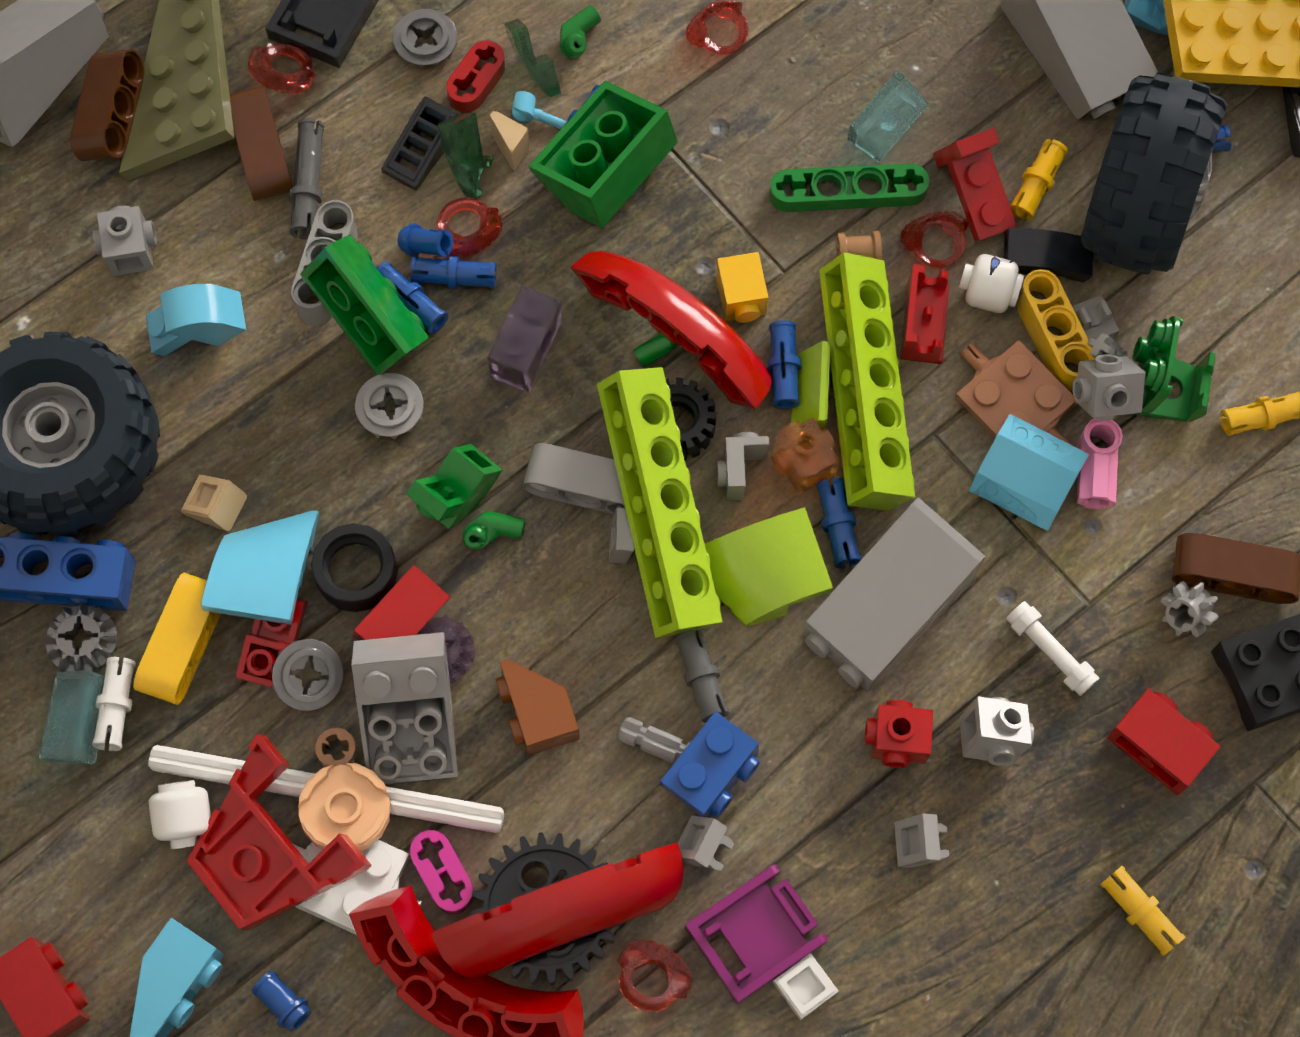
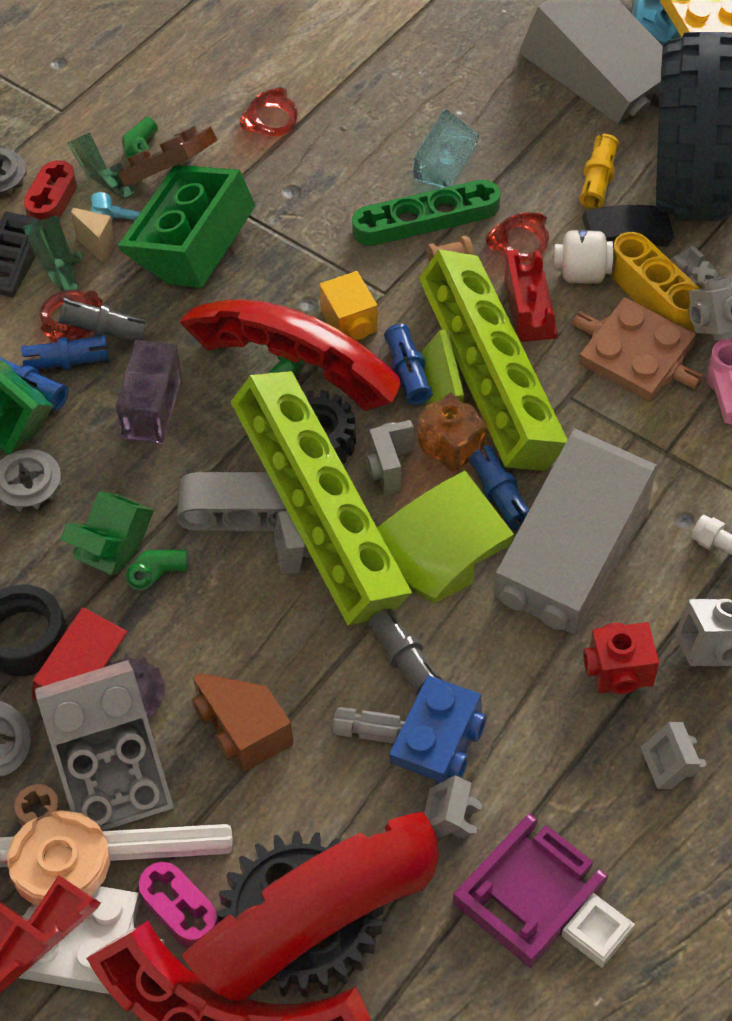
camera: 10 degrees left, 15 degrees down
blue pin [397,223,453,257] -> none
clear red piece [617,939,692,1011] -> none
red bracket [932,128,1017,242] -> none
medium azure slope [969,414,1089,531] -> none
none -> dark grey pin [58,297,146,344]
none -> reddish brown plate [118,125,217,187]

